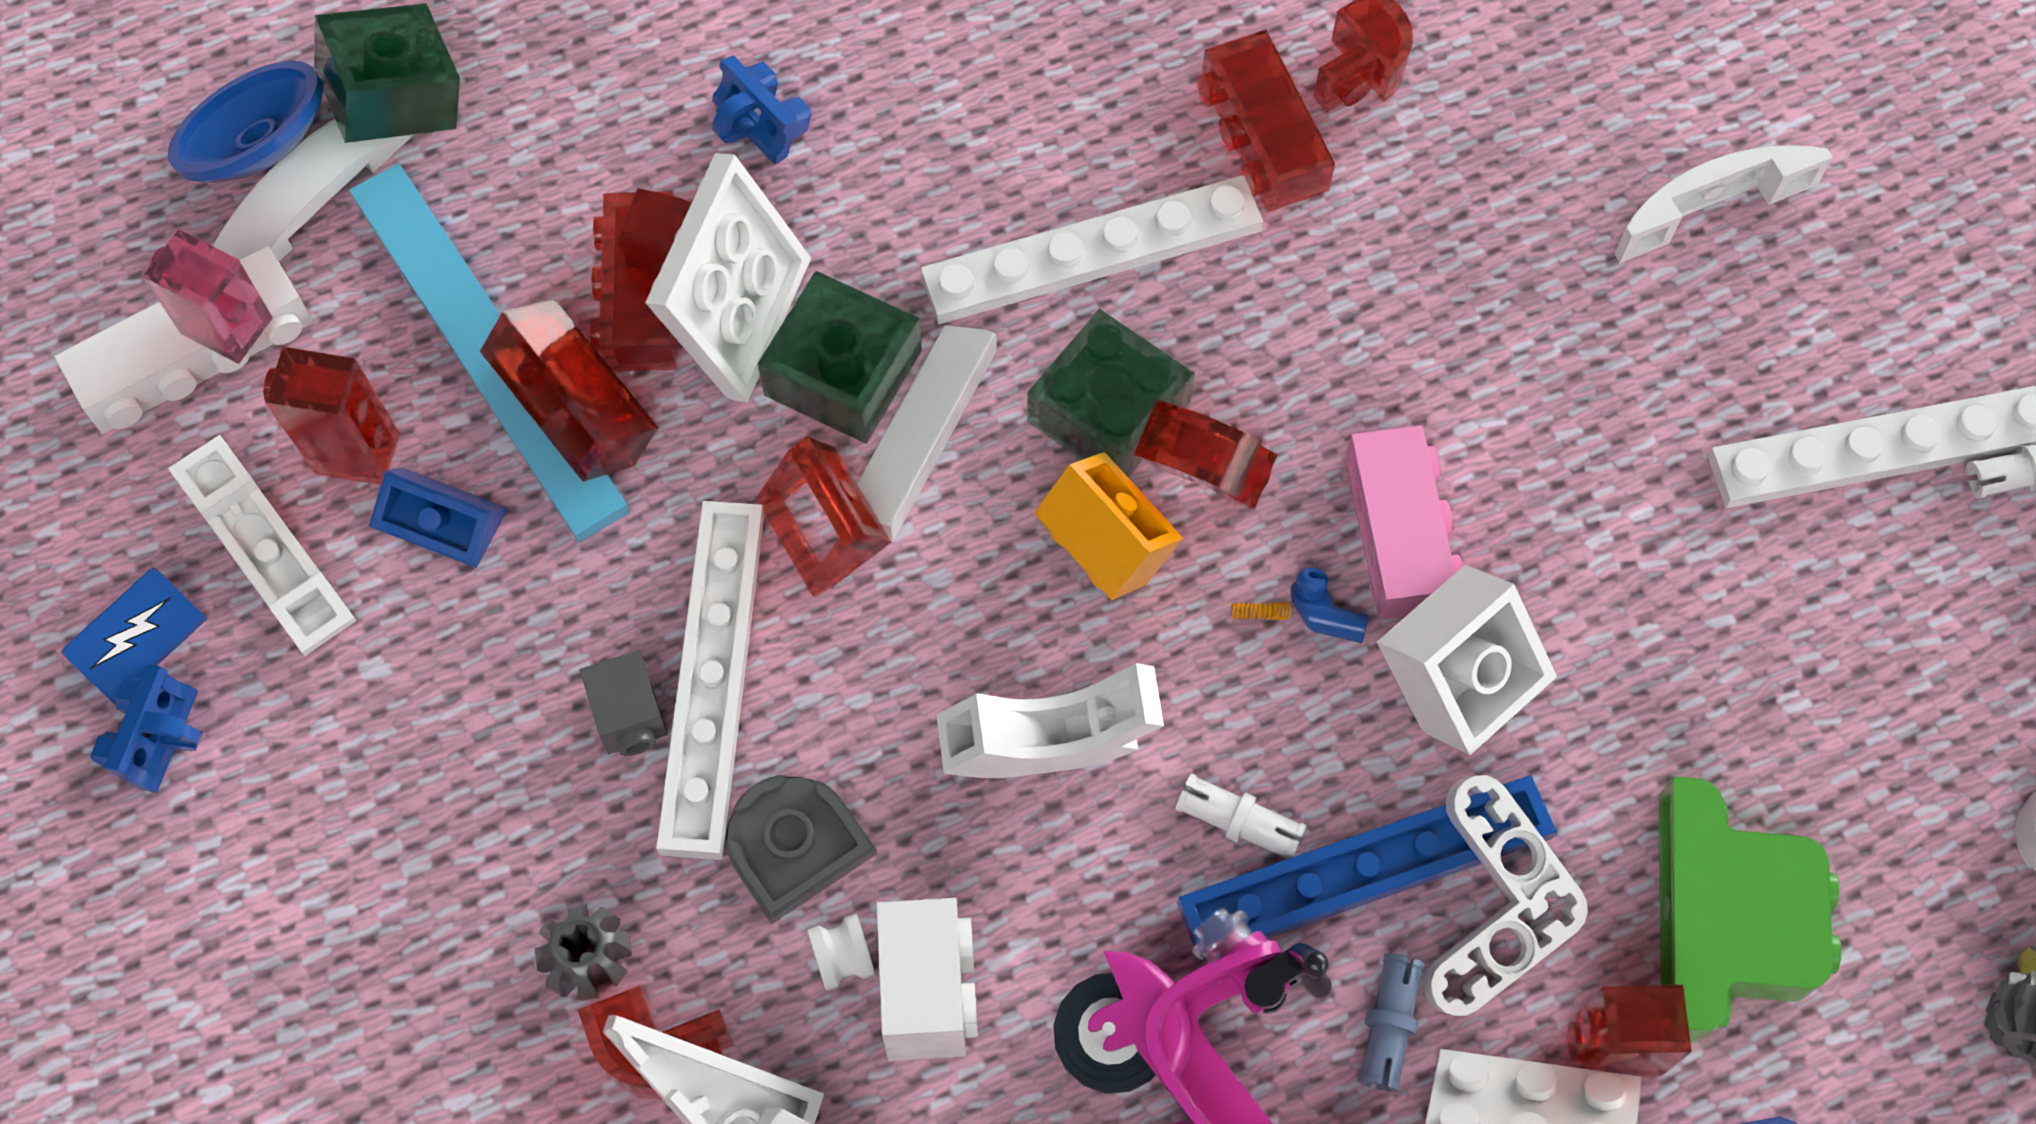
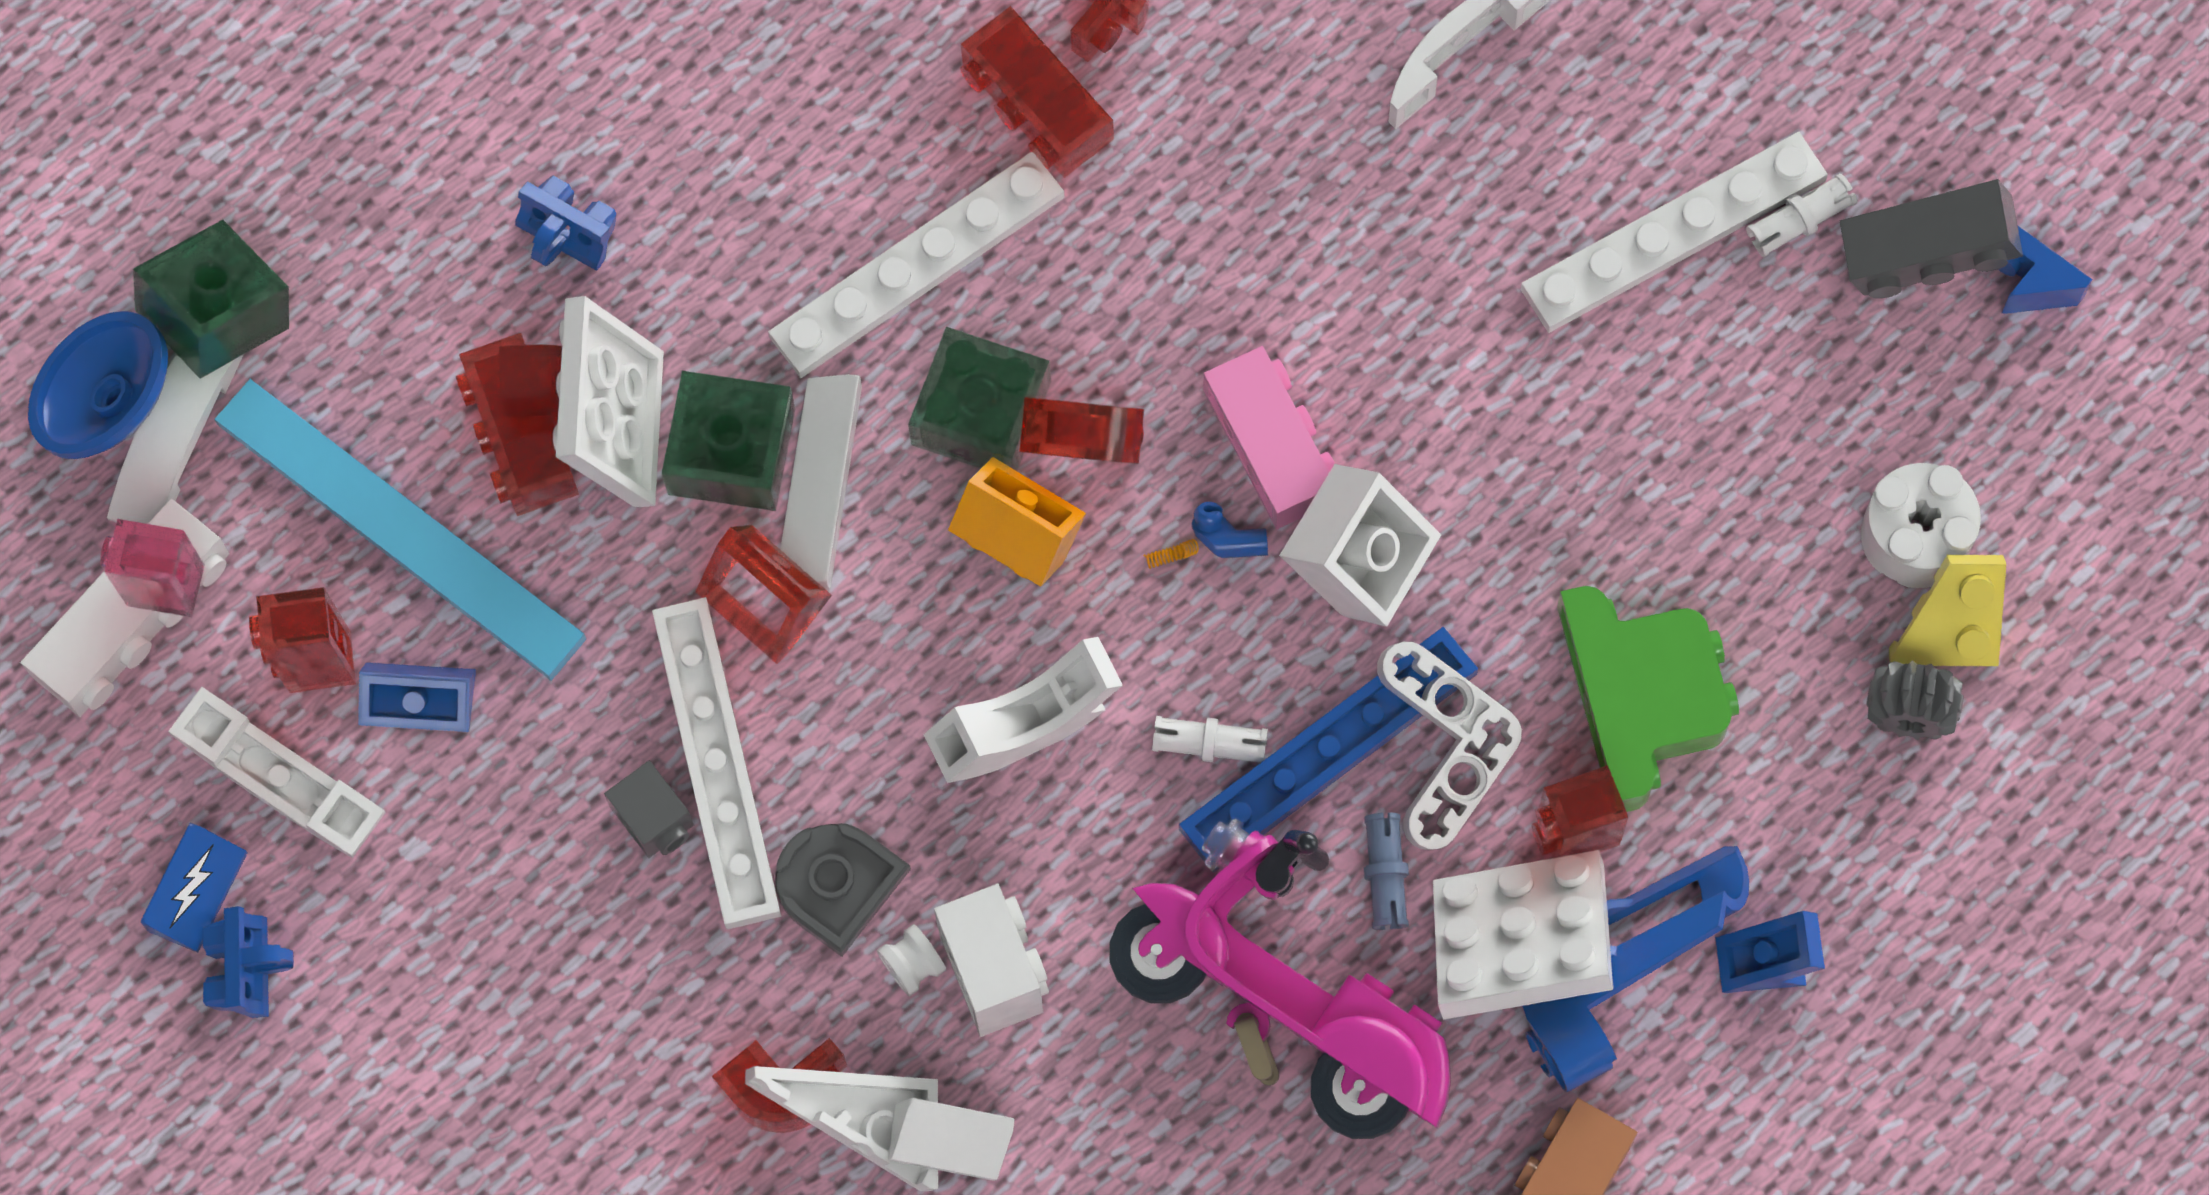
camera: 15 degrees left, 5 degrees up
clear red brick [480,299,659,482] -> none
dark grey piece [535,903,632,1001] -> none

